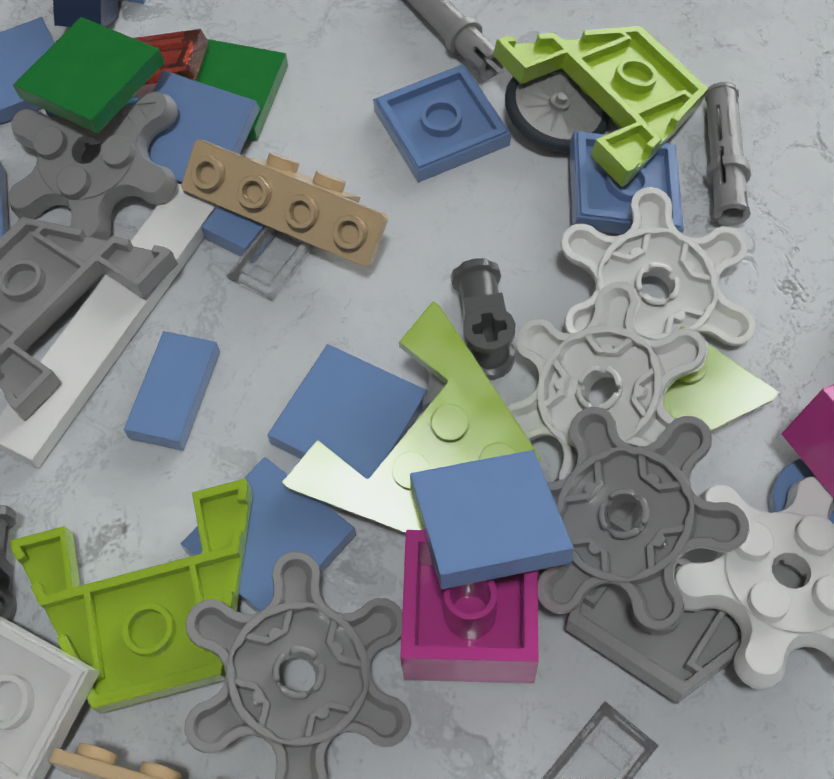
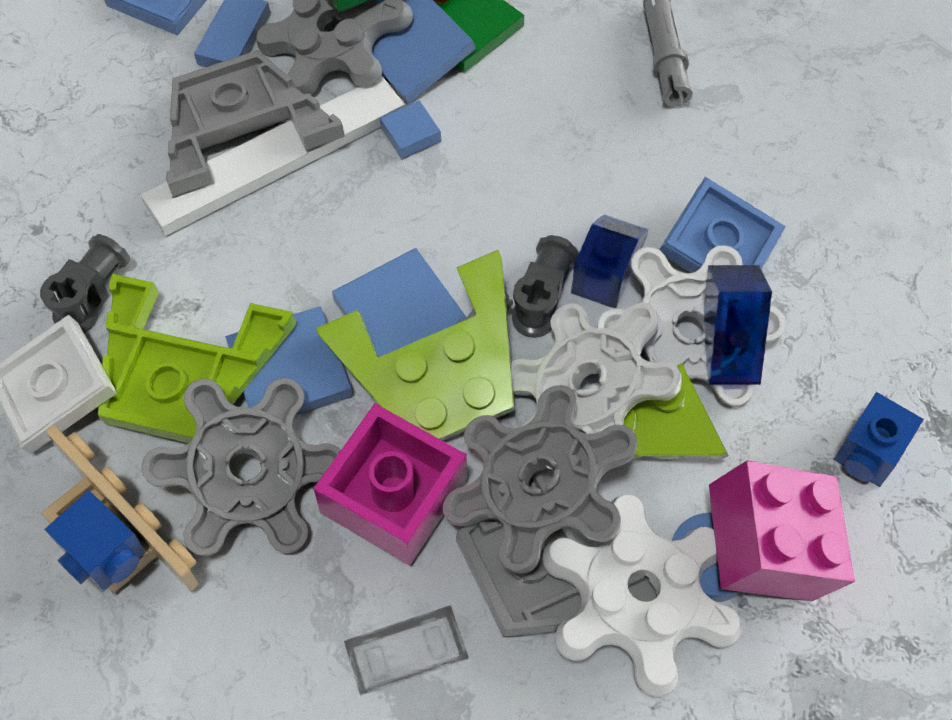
camera: 25 degrees right, 0 degrees up
medium blue tile [124,331,220,451] -> none
tan bracket [181,140,388,266] -> none
clear tile [226,226,315,302] -> none
medium blue tile [373,64,511,183] -> none
medium blue tile [410,450,574,590] -> none
lime wing [493,26,708,187] -> none
light grey wheel [505,69,609,153] -> none
light grey pin [705,82,751,226] -> none
none -> clear blue slope [571,215,648,309]
none -> clear blue slope [703,265,772,385]

